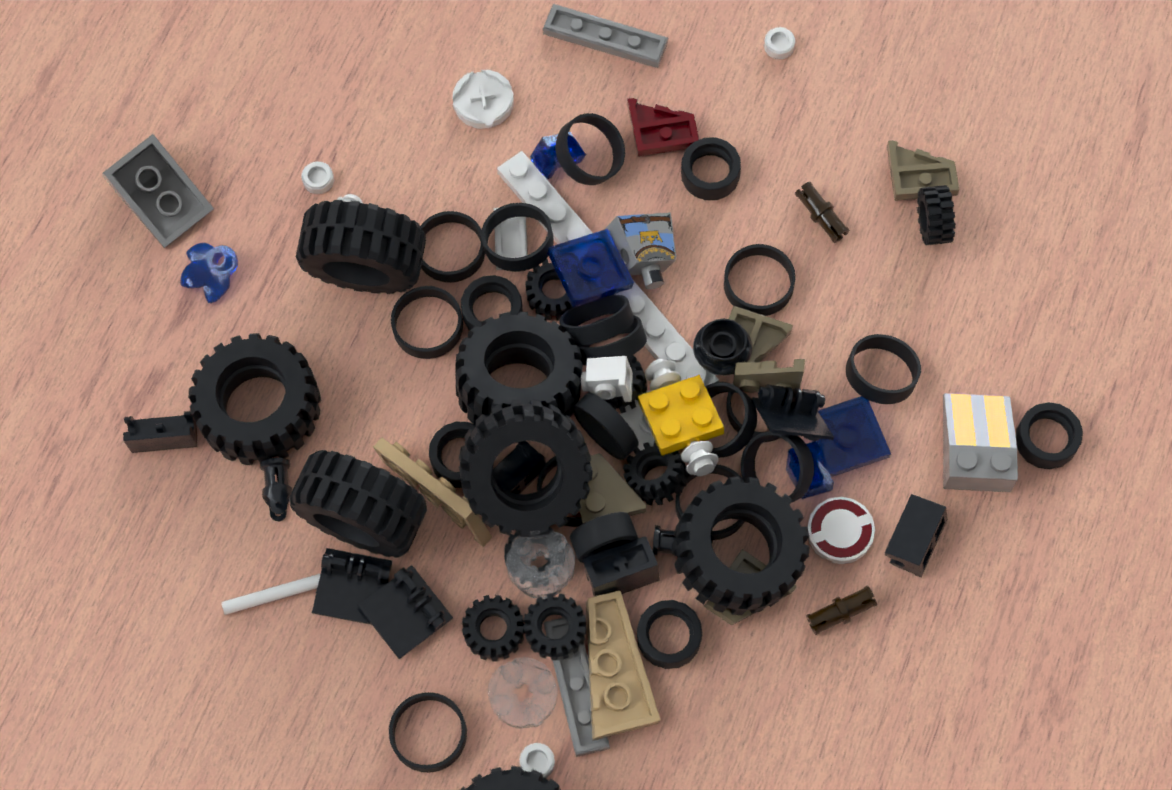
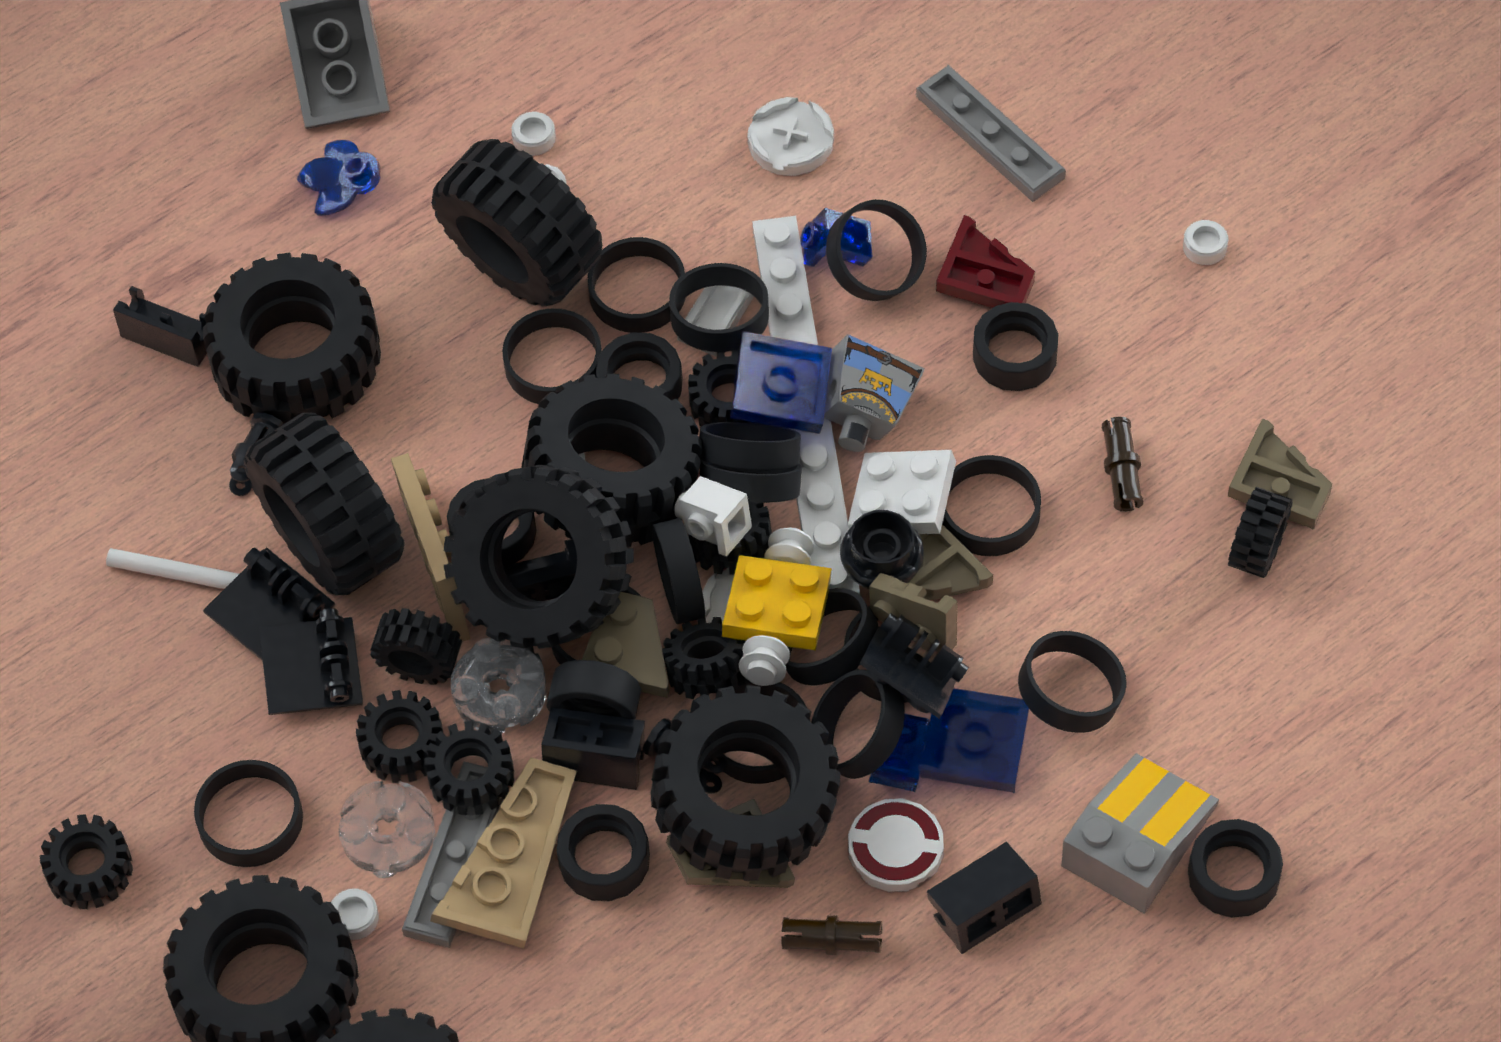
camera: 30 degrees right, 10 degrees down
none -> black tyre [370,608,462,685]
none -> white plate [847,450,956,534]

